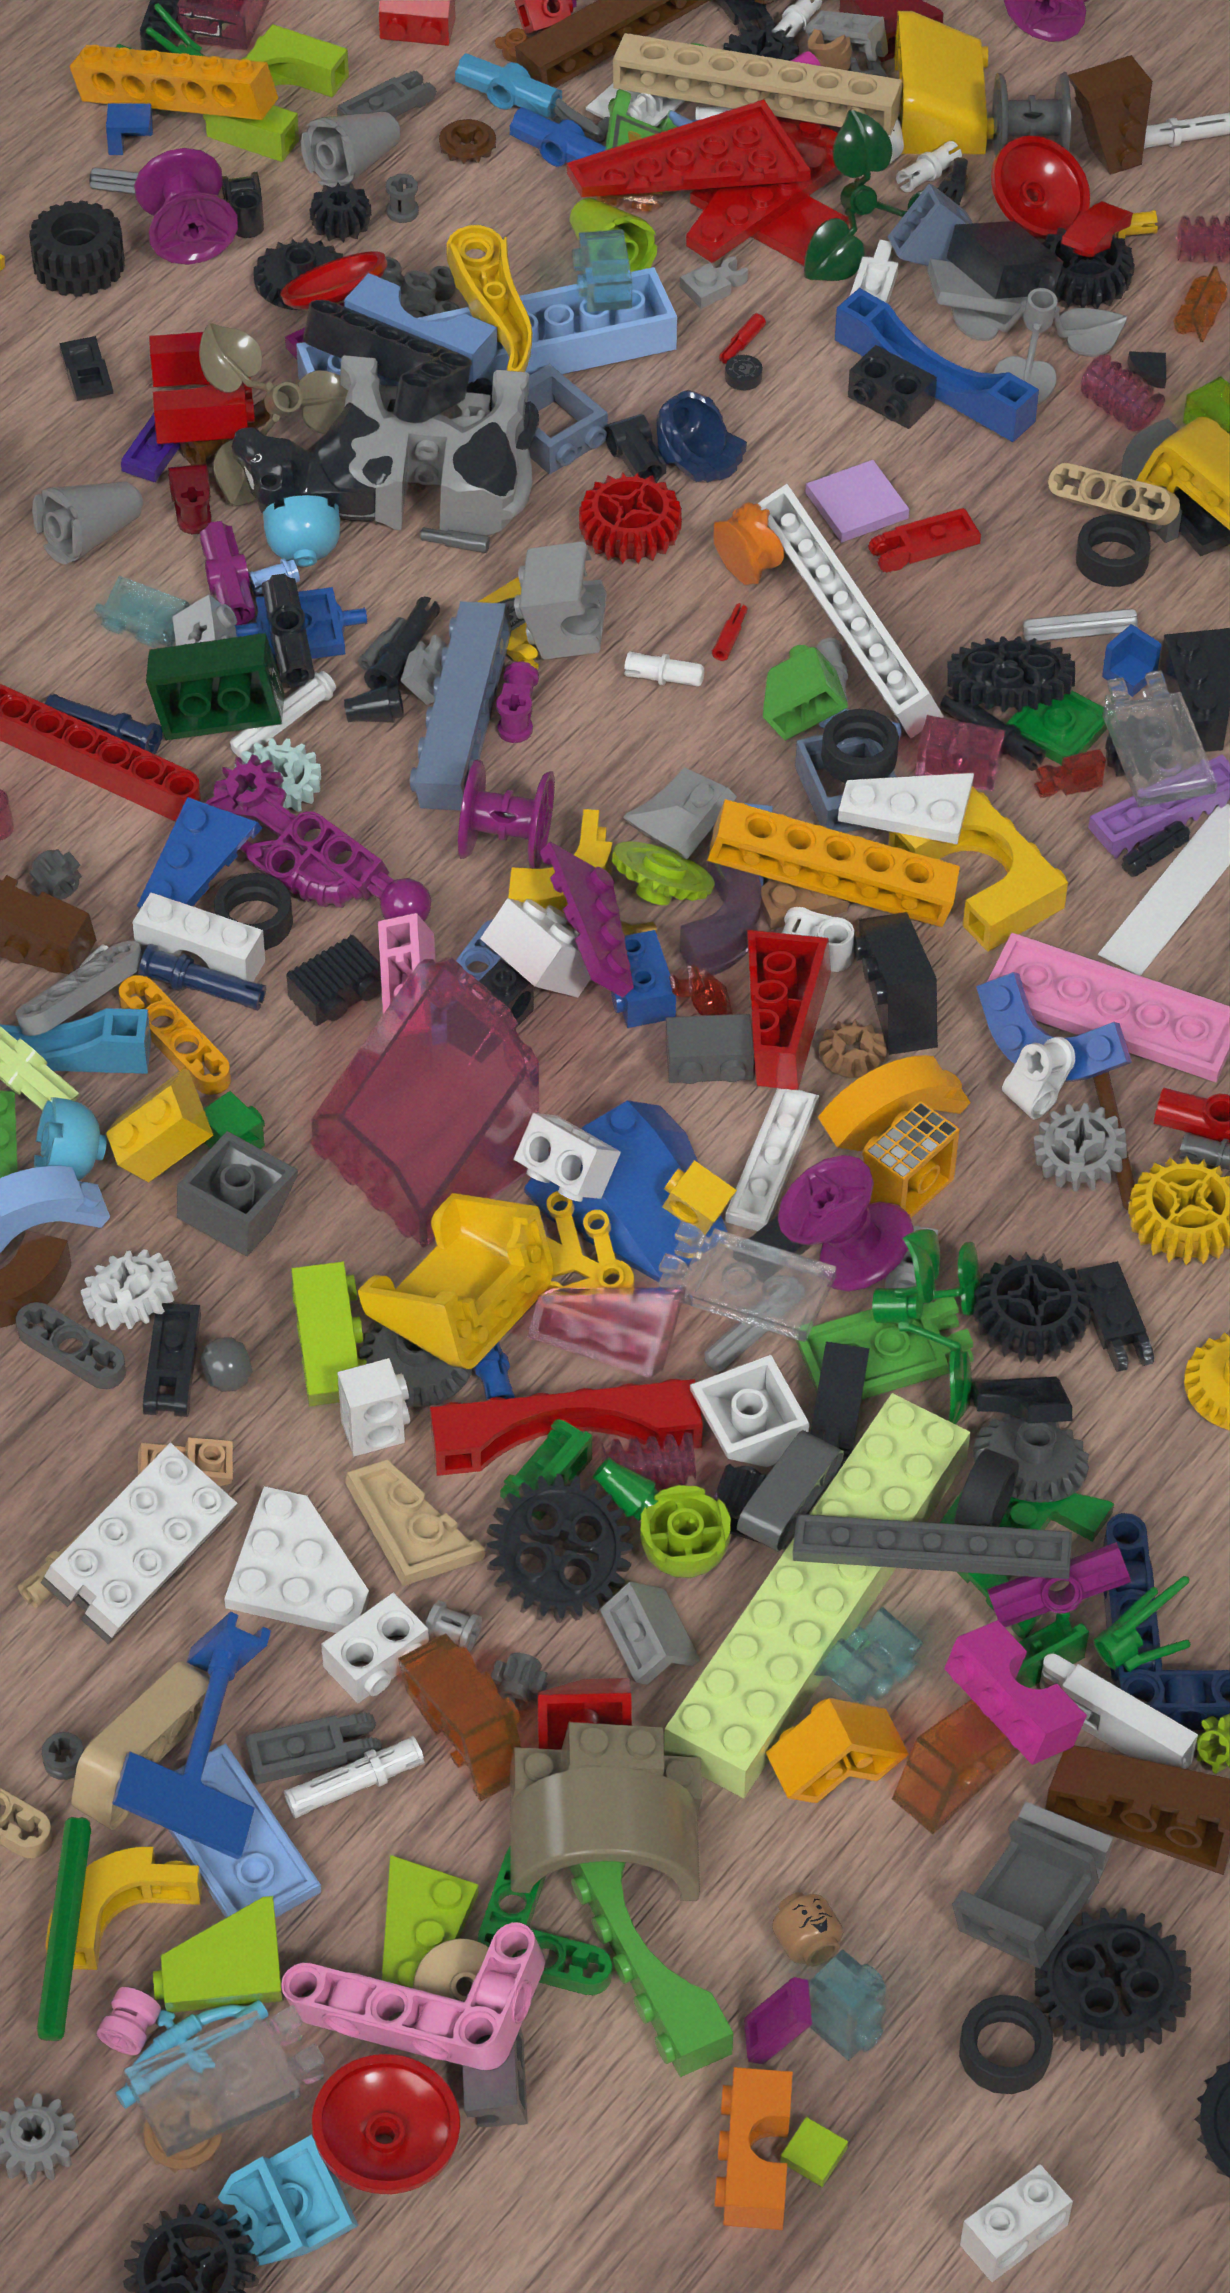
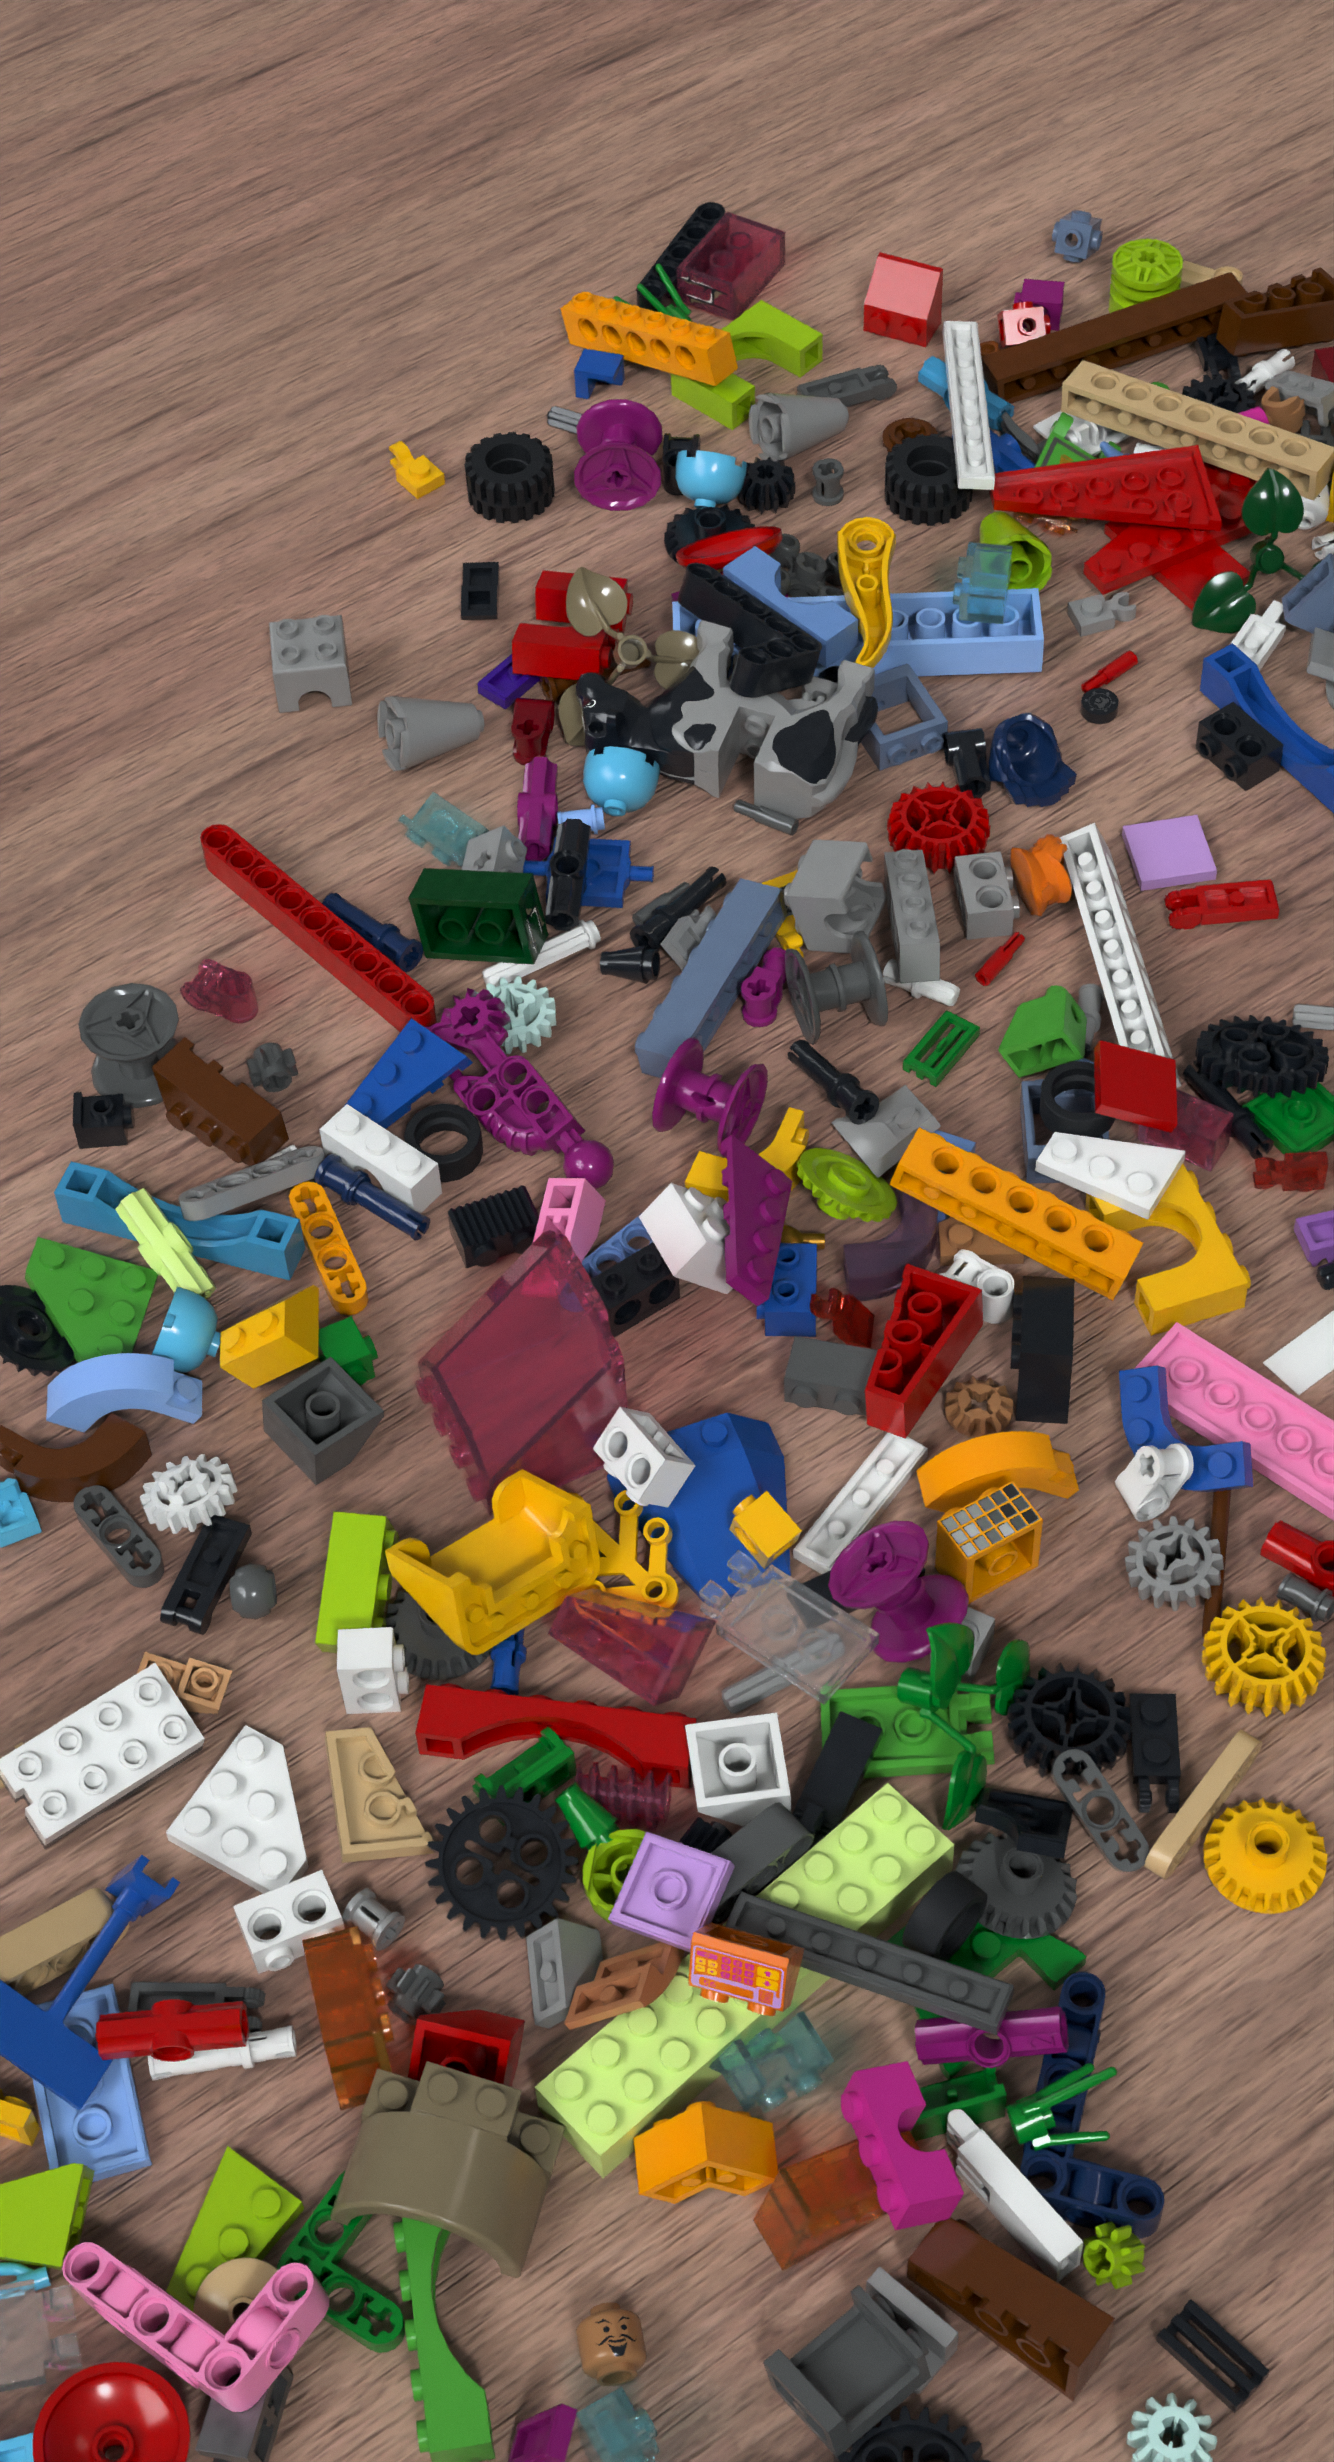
camera: 20 degrees right, 0 degrees up
none -> red piece [96,1999,249,2062]
none -> nougat slope [564,1942,685,2030]
none -> lavender tile [608,1832,735,1952]
none -> medium azure cylinder [675,450,747,509]
none -> orange slope [688,1922,805,2016]
none -> dark grey piece [785,930,888,1045]
none -> black pin [788,1040,880,1125]
none -> light grey brick [884,849,940,983]
none -> black tyre [885,434,973,526]
none -> green tile [903,1010,980,1087]
none -> white tile [942,321,995,490]
none -> light grey brick [954,851,1020,940]
none -> dark grey beam [1051,1749,1149,1872]
none -> red tile [1094,1040,1178,1133]
none -> tan beam [1144,1730,1262,1880]

